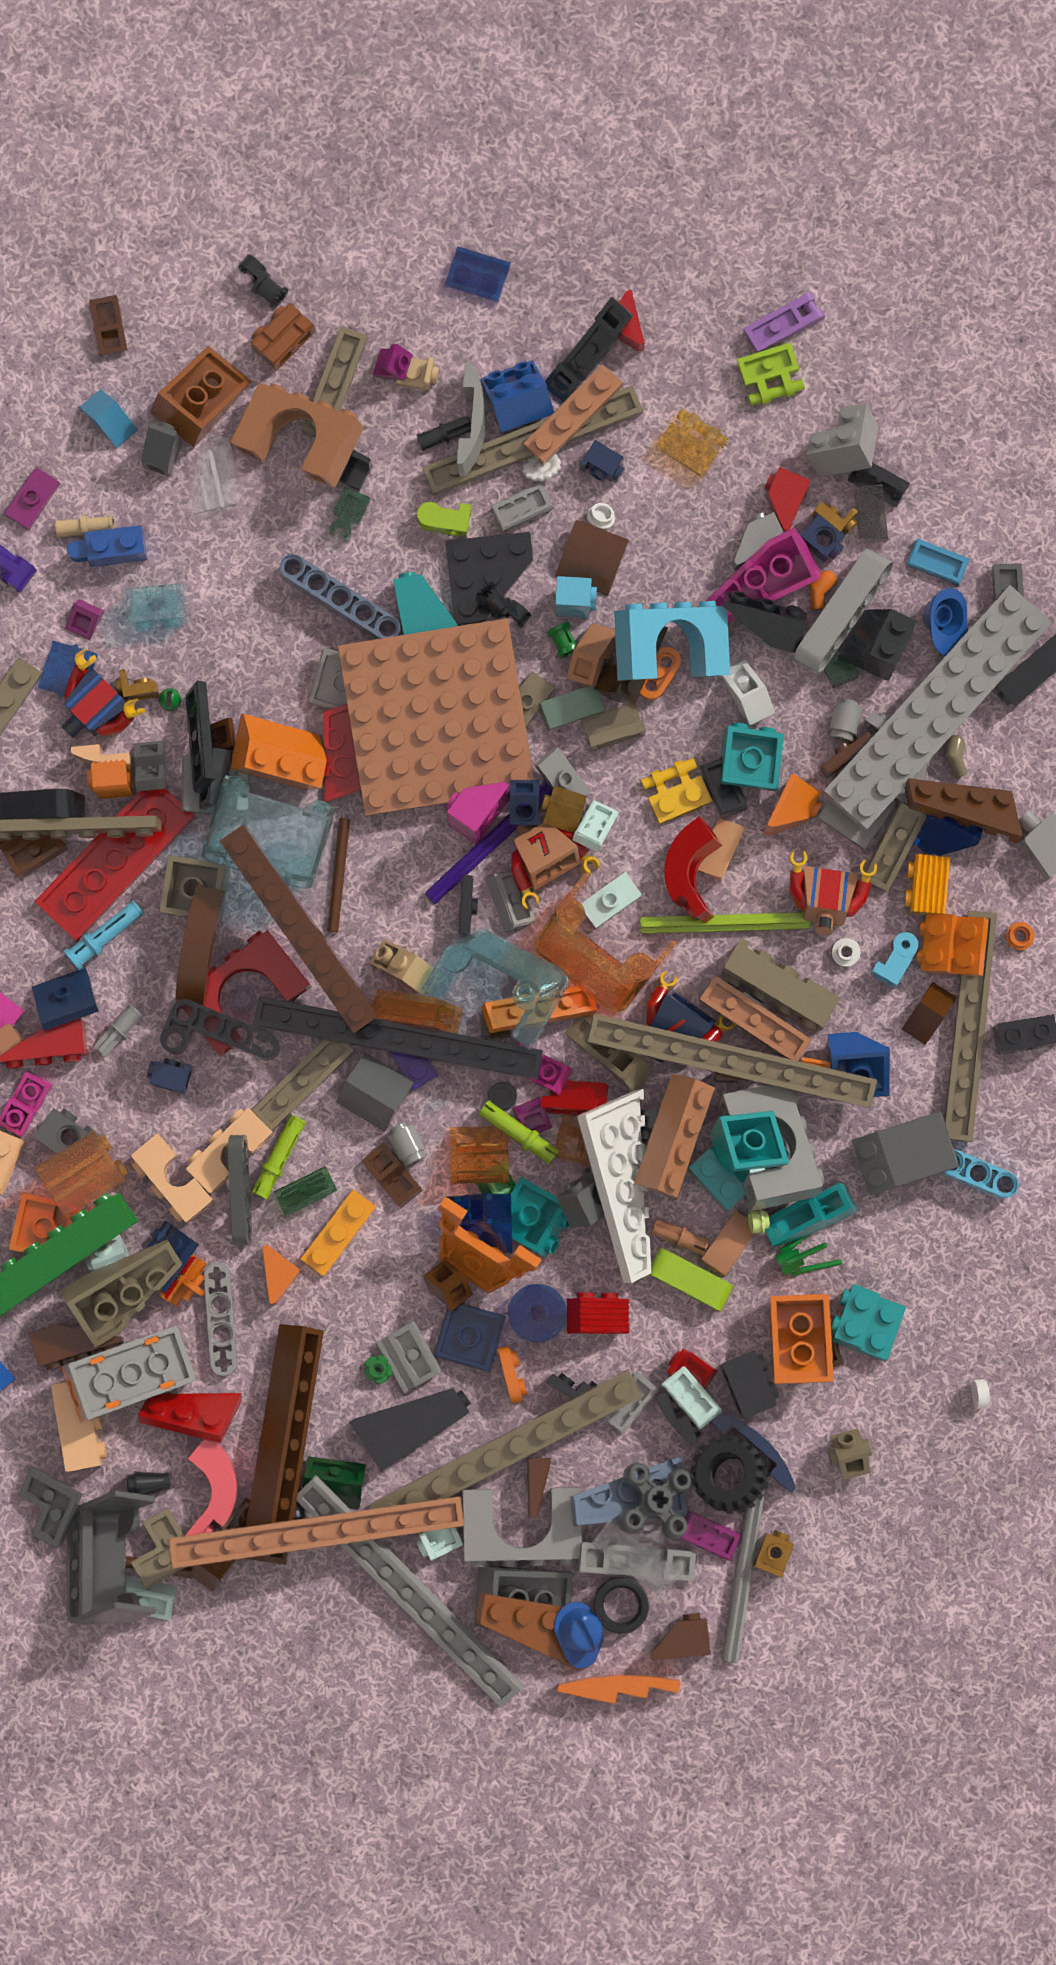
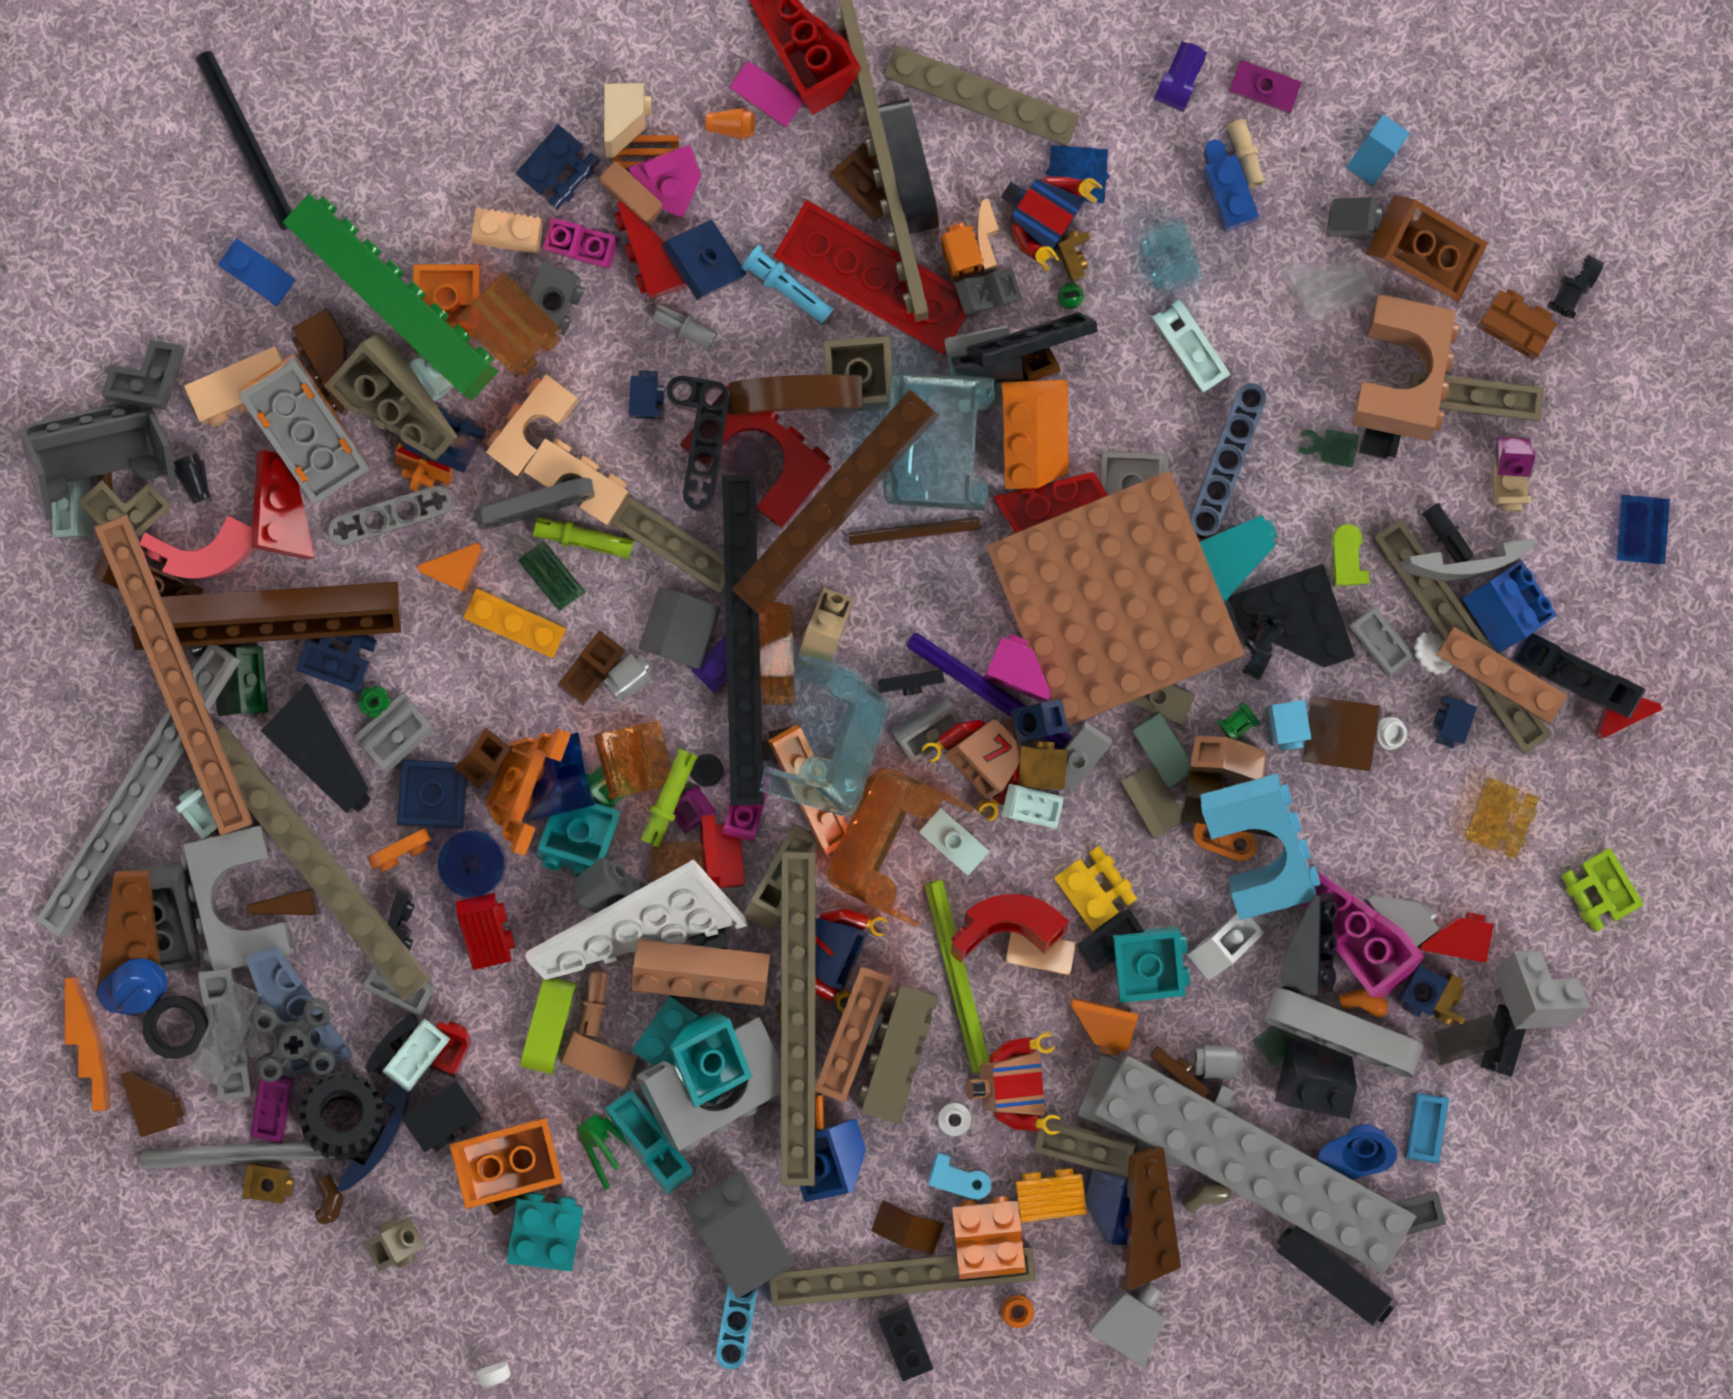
camera: 80 degrees right, 5 degrees up
magenta slope [65,599,105,640] -> none
reddish brown slope [89,295,128,356] -> none
medium lavender plate [743,292,825,353] -> none
yellowish green plate [748,1209,770,1235] -> none
none -> dark blue plate [296,635,378,693]
none -> reddish brown arm [315,1173,344,1225]
none -> light aqua plate [1151,299,1231,394]

